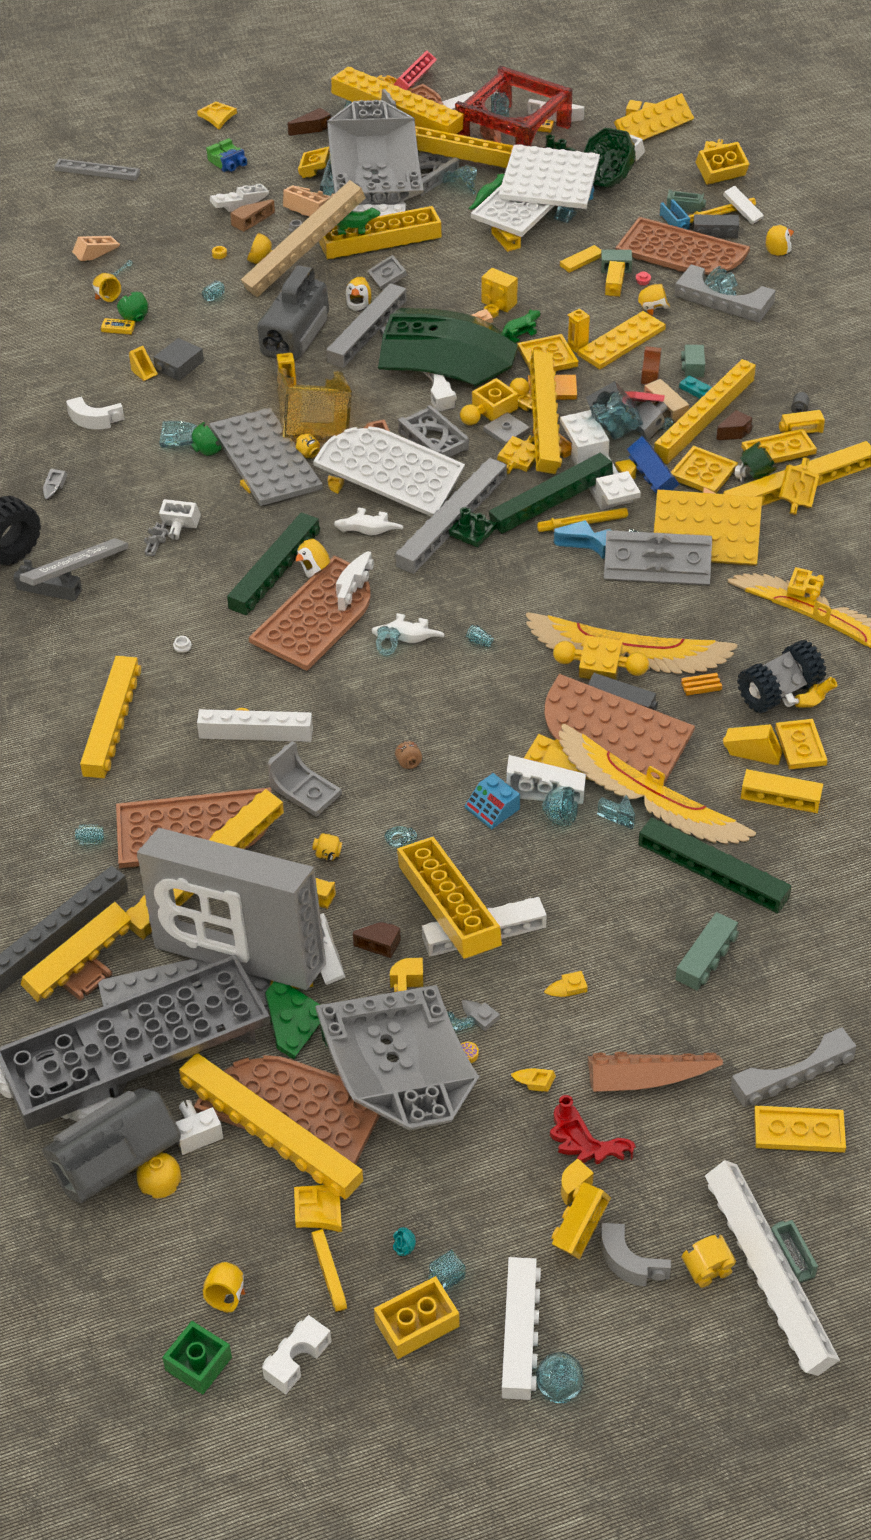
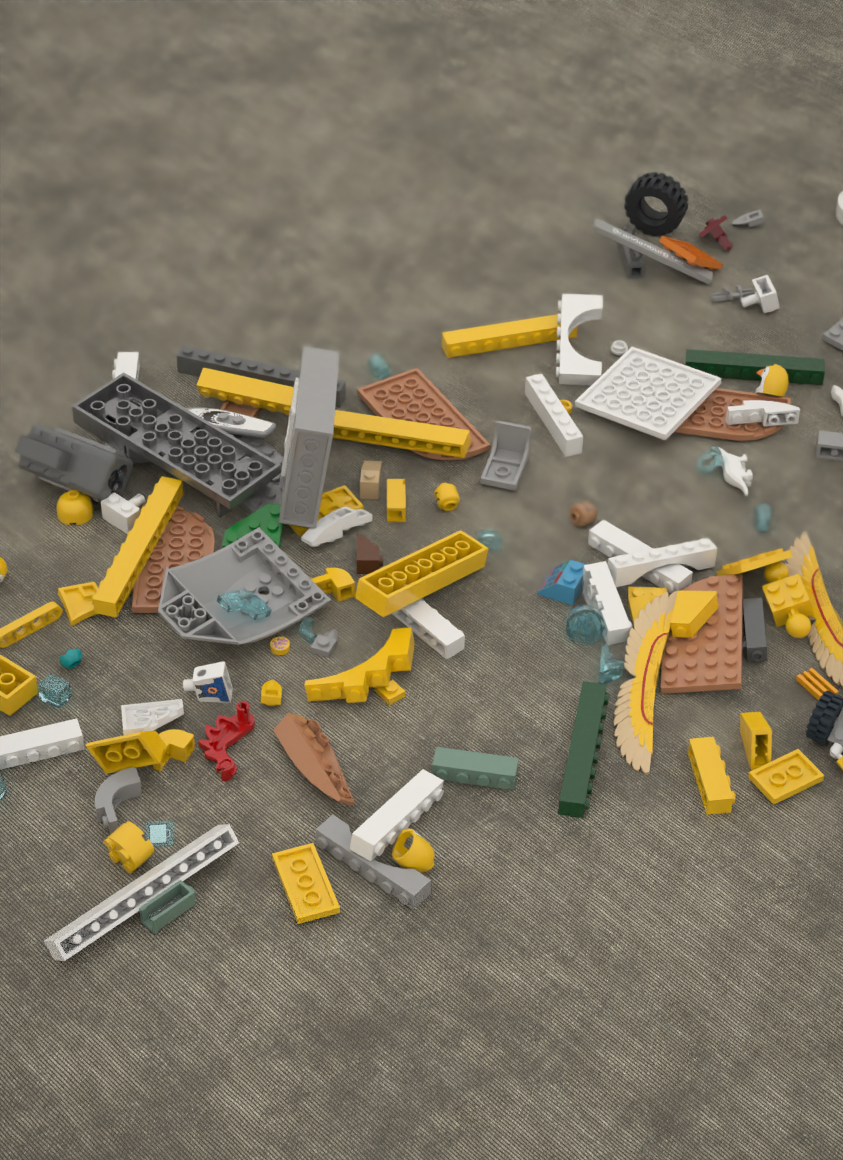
camera: 65 degrees right, 5 degrees down
none -> white plate [121,699,184,735]
none -> clear light blue sticker [146,821,174,846]
none -> white torso [183,661,233,703]
none -> piece [186,407,277,438]
none -> clear light blue plate [217,590,272,620]
none -> yellow arch [305,627,415,703]
none -> white brick [349,769,444,861]
none -> yellow piece [392,828,435,873]
none -> white arch [556,294,603,386]
none -> white plate [575,347,721,440]
none -> white brick [588,520,693,594]
none -> white arch [607,538,718,587]
none -> orange plate [659,236,723,270]
none -> yellow slope [670,590,719,638]
none -> dark red piece [699,215,733,251]
none -> yellow plate [716,548,793,576]

